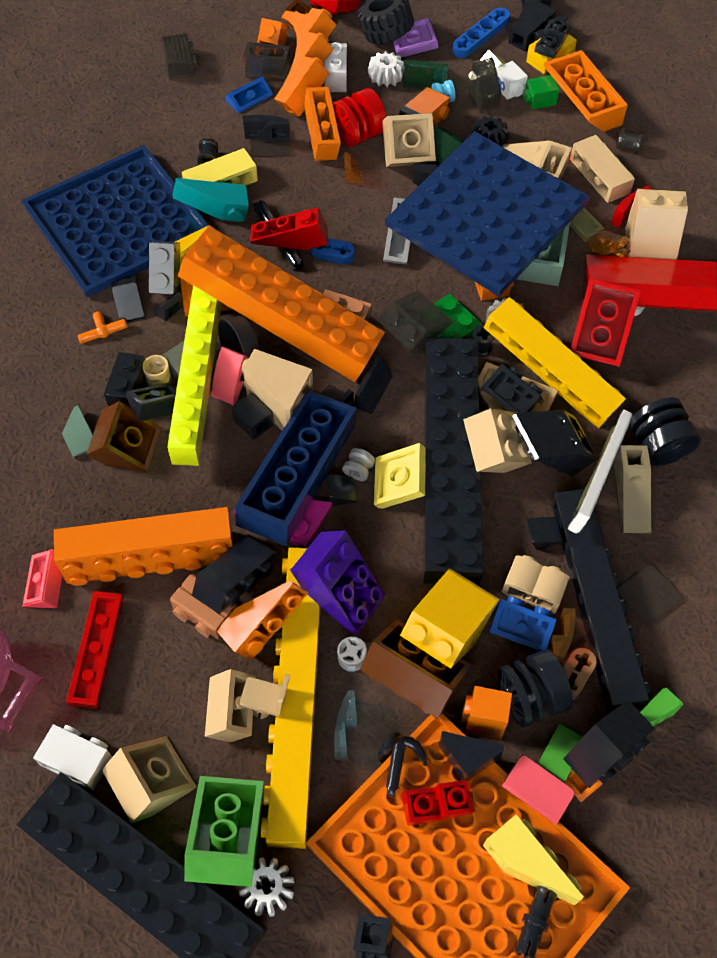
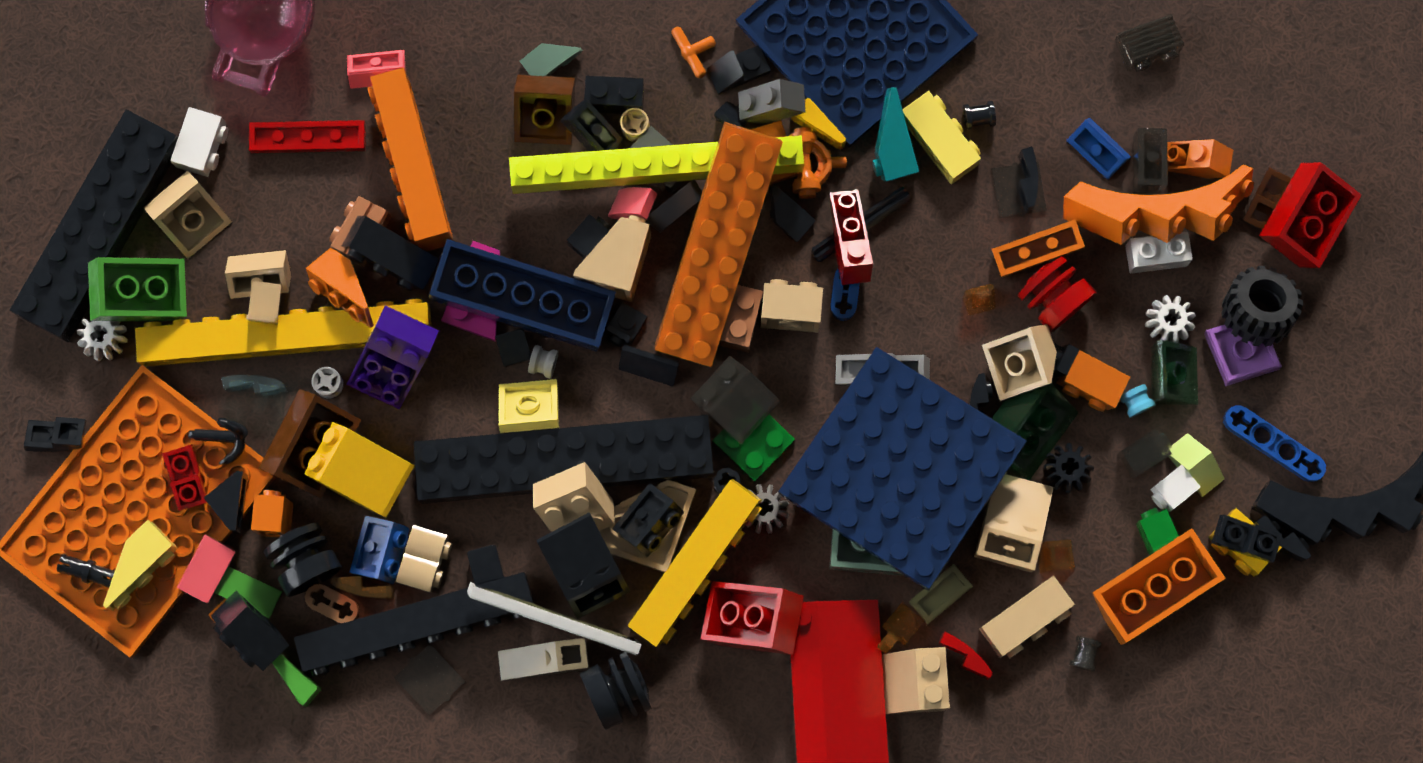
camera: 85 degrees right, 20 degrees up
none -> tan brick [760,279,823,333]

